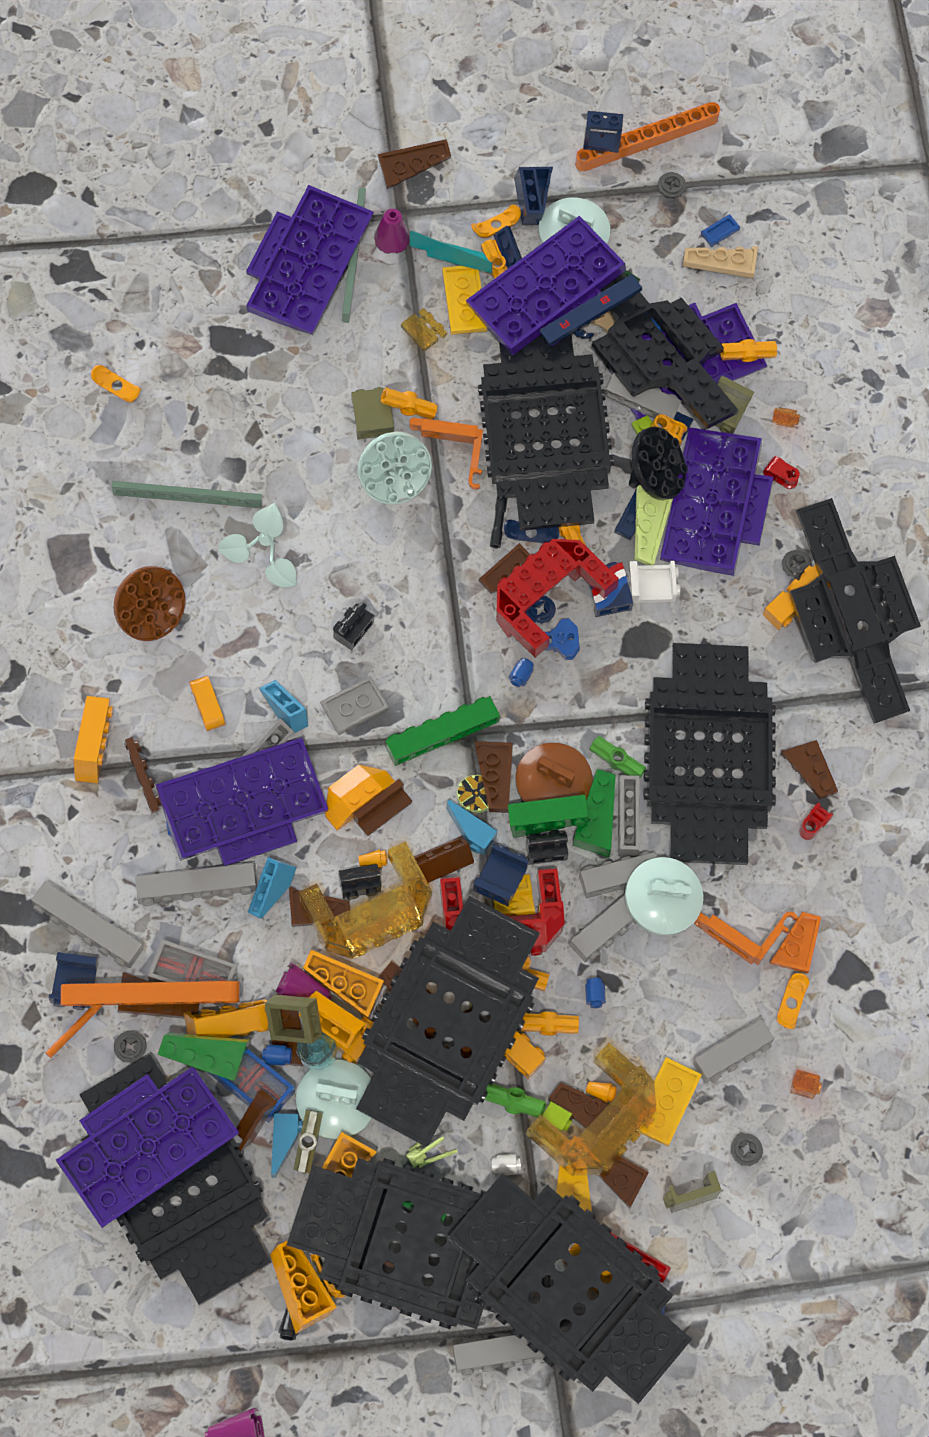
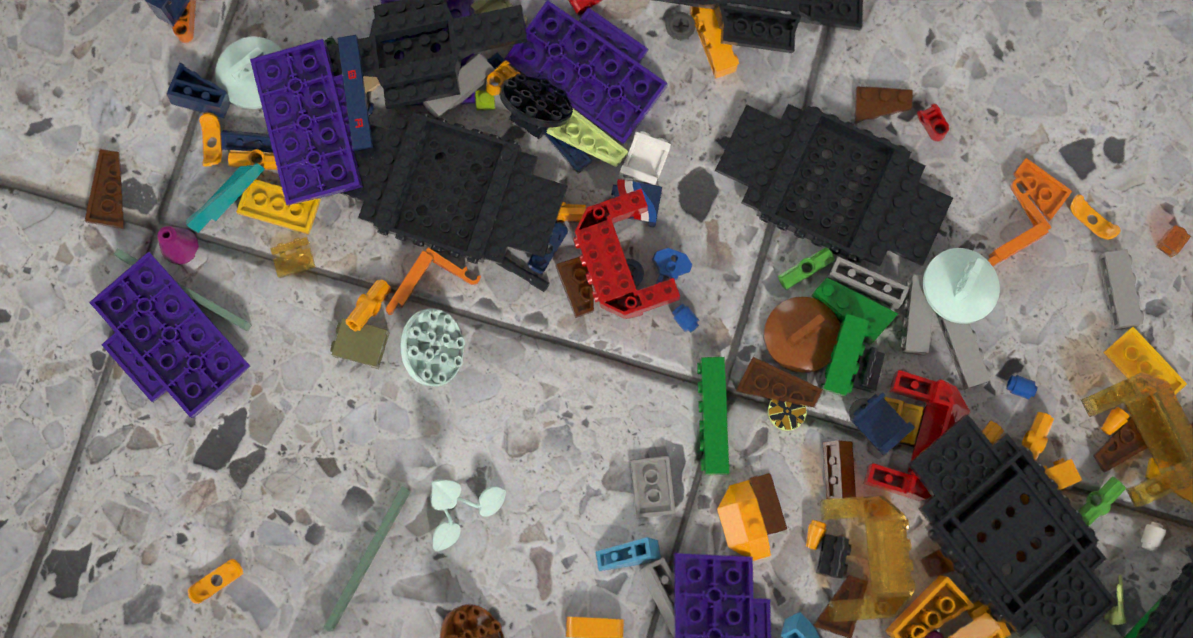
camera: 60 degrees left, 10 degrees up
black brick [333,602,374,651] -> none
dark azure slope [446,800,498,855] -> none
lime brick [540,1102,573,1135] -> none

